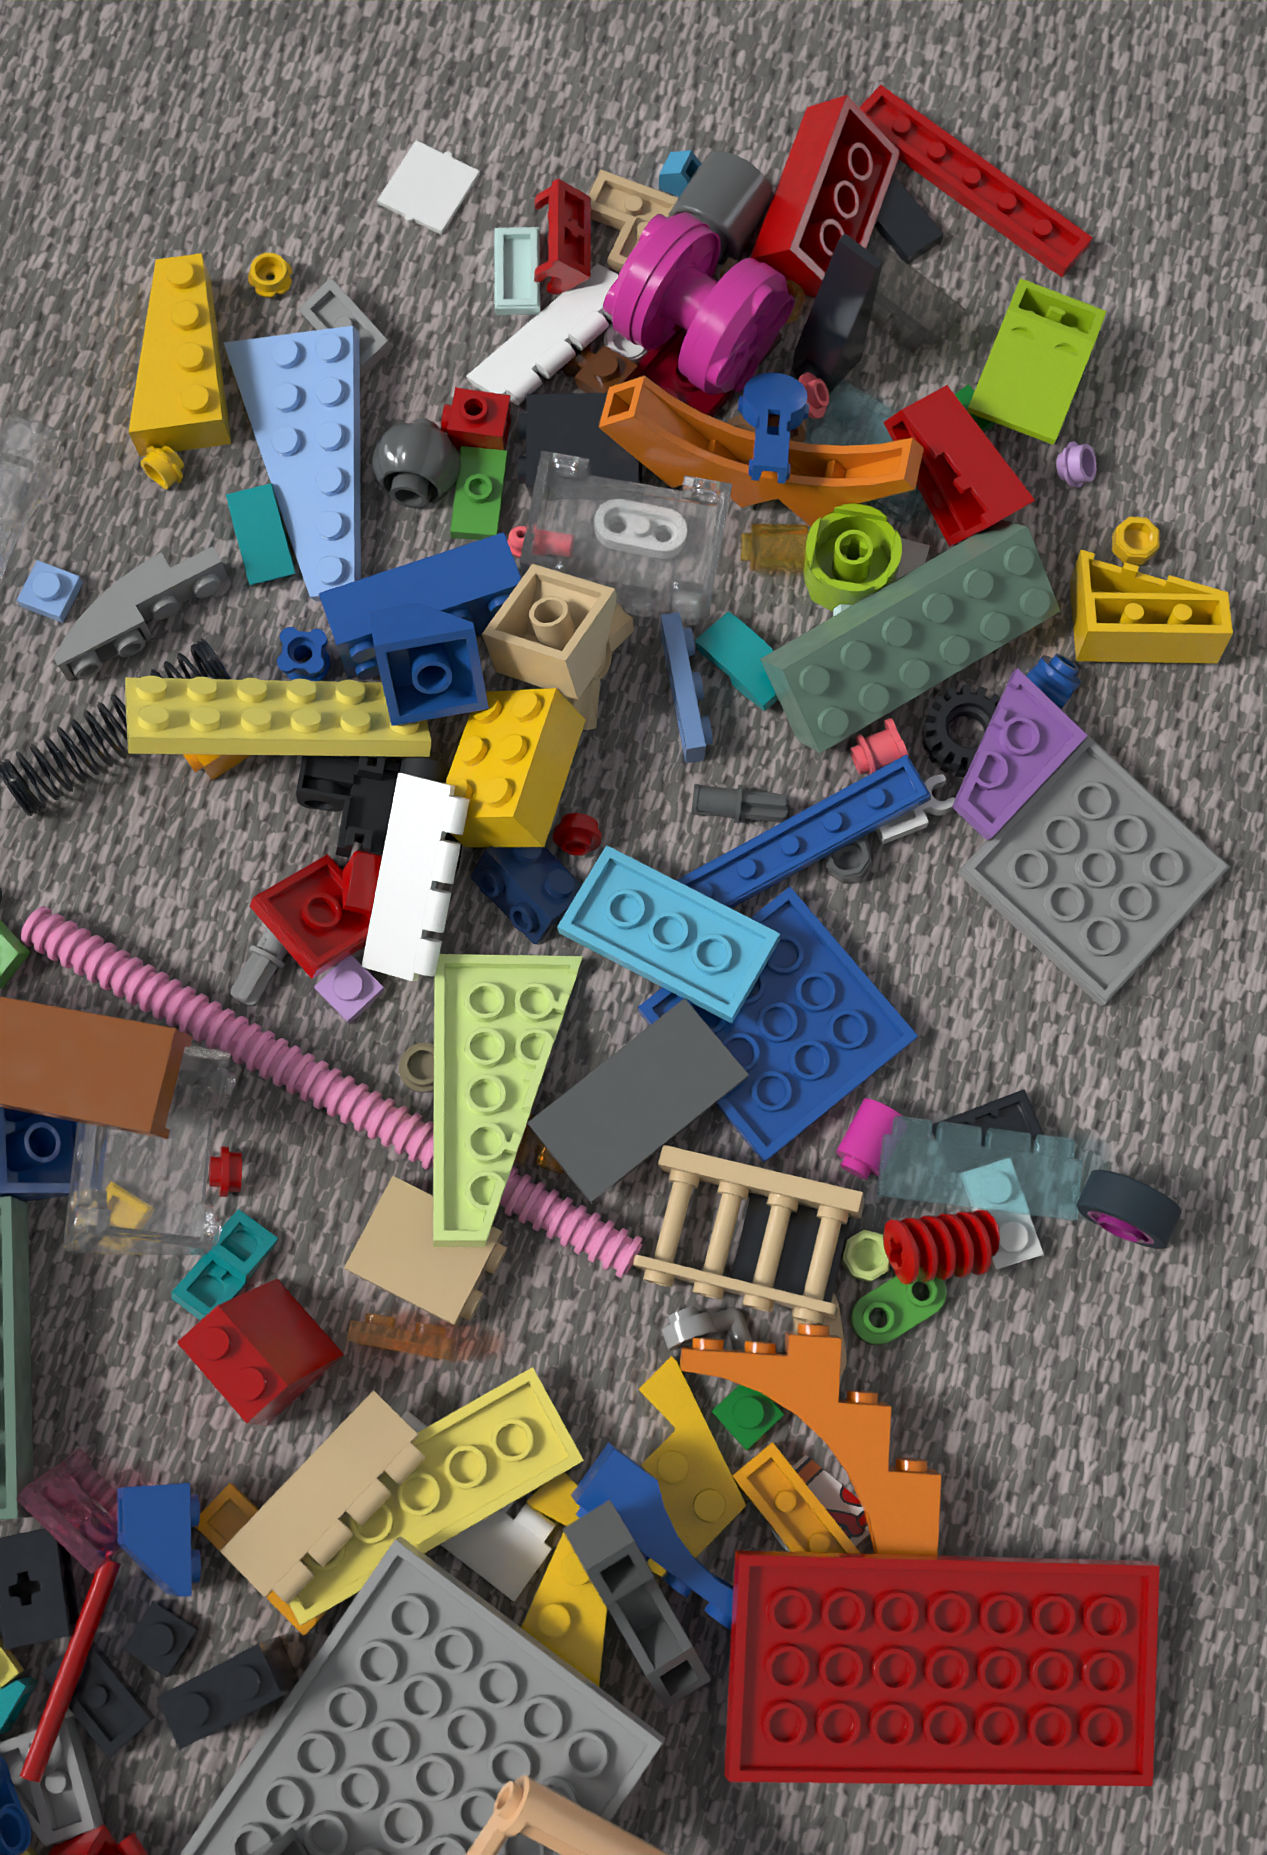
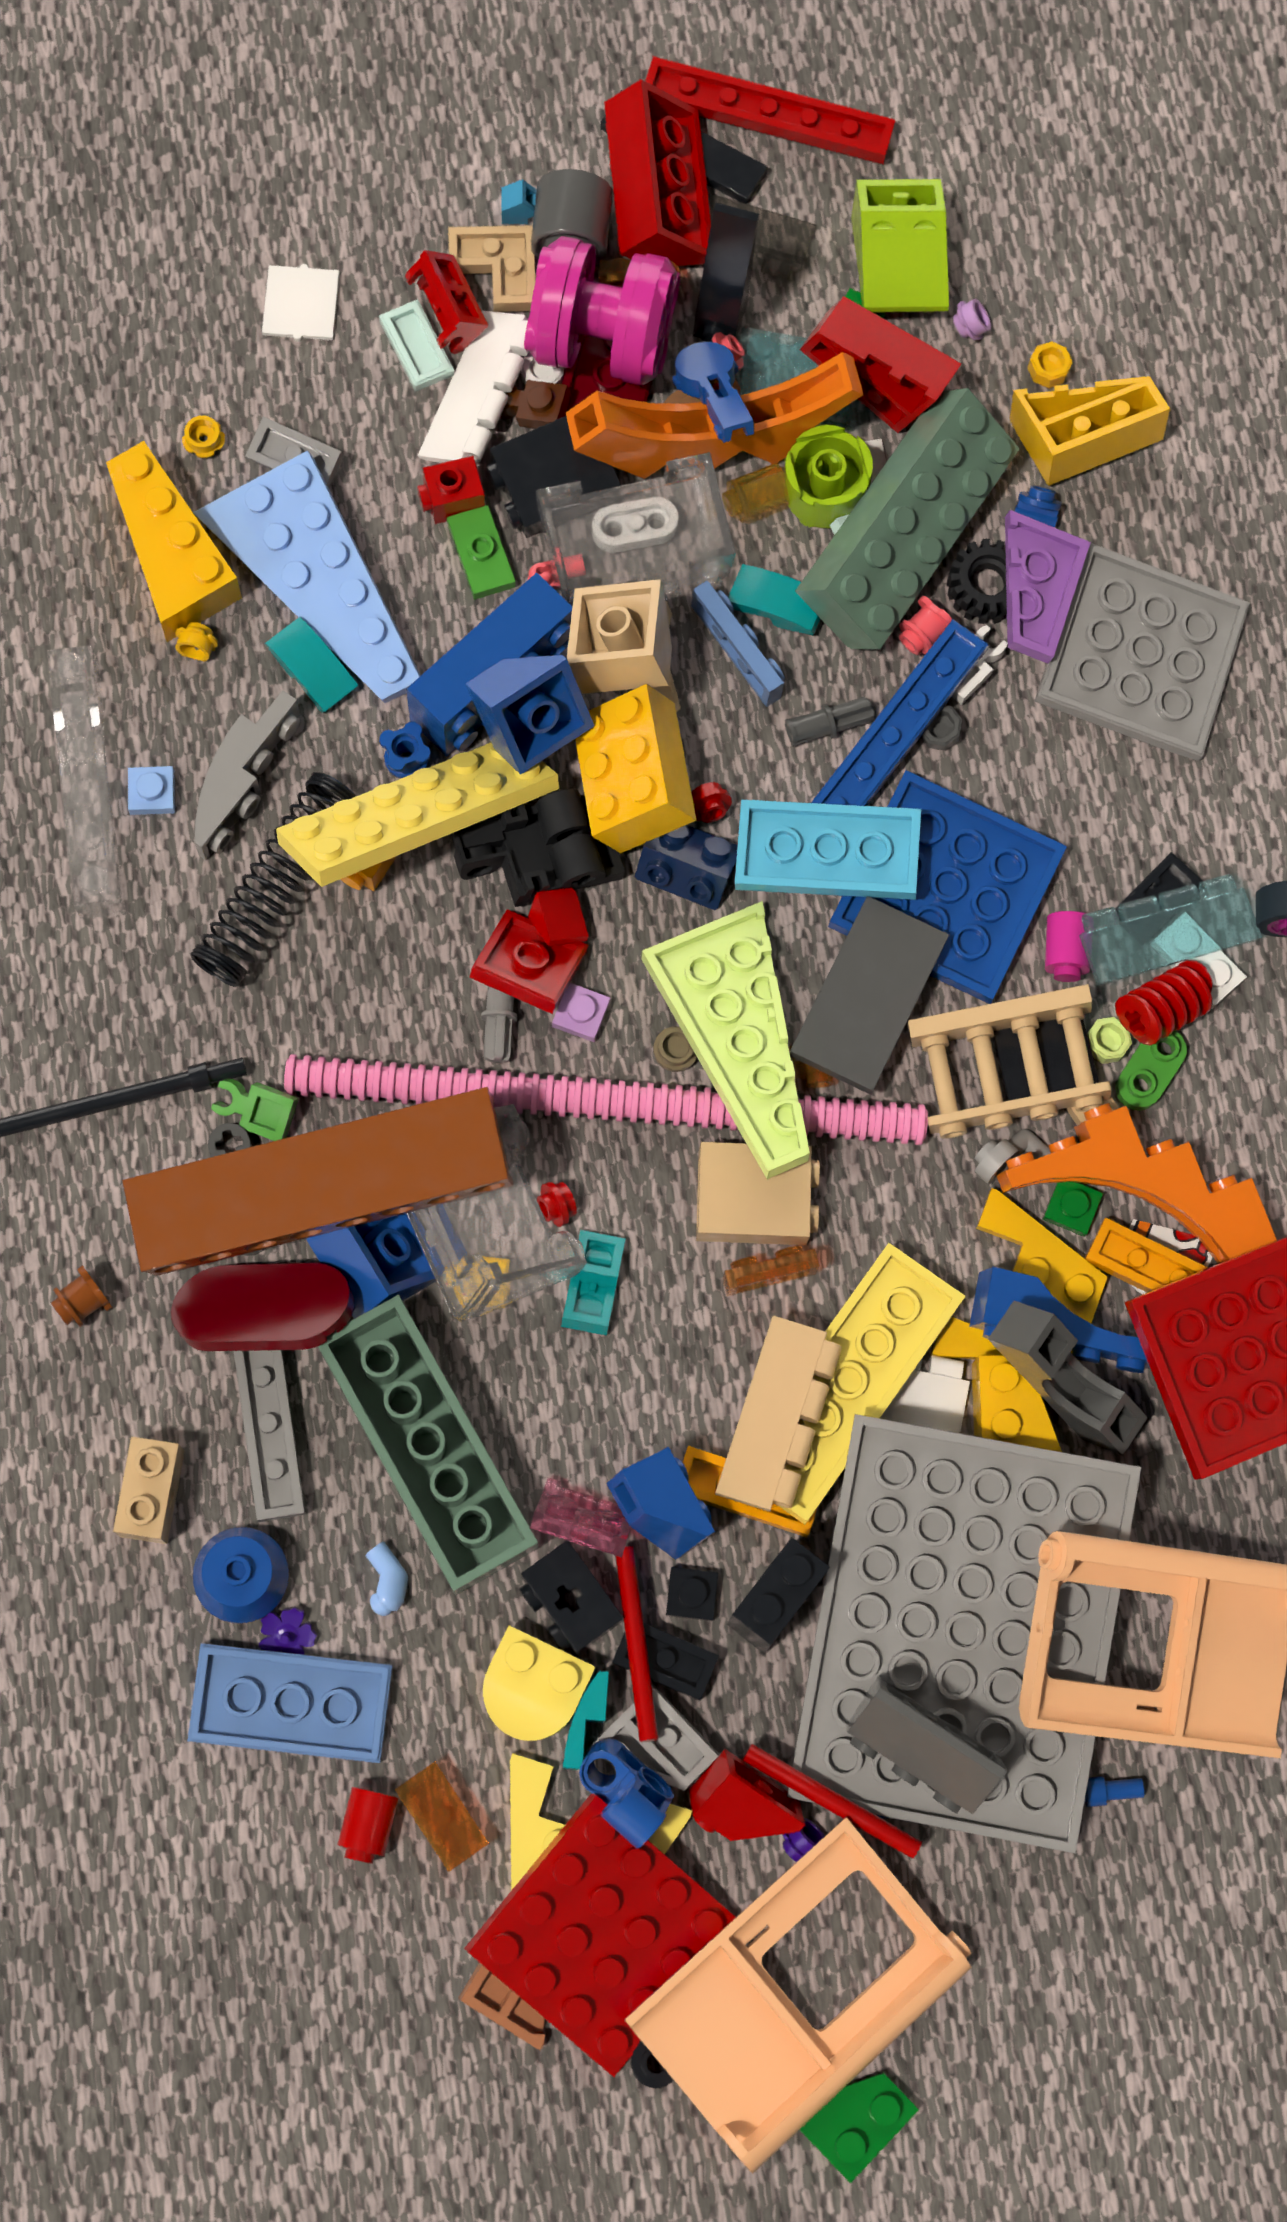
camera: 30 degrees left, 0 degrees up
red slope [177,1278,345,1426] -> none
white windscreen [361,773,470,981] -> none
dark grey plant [372,419,461,508] -> none

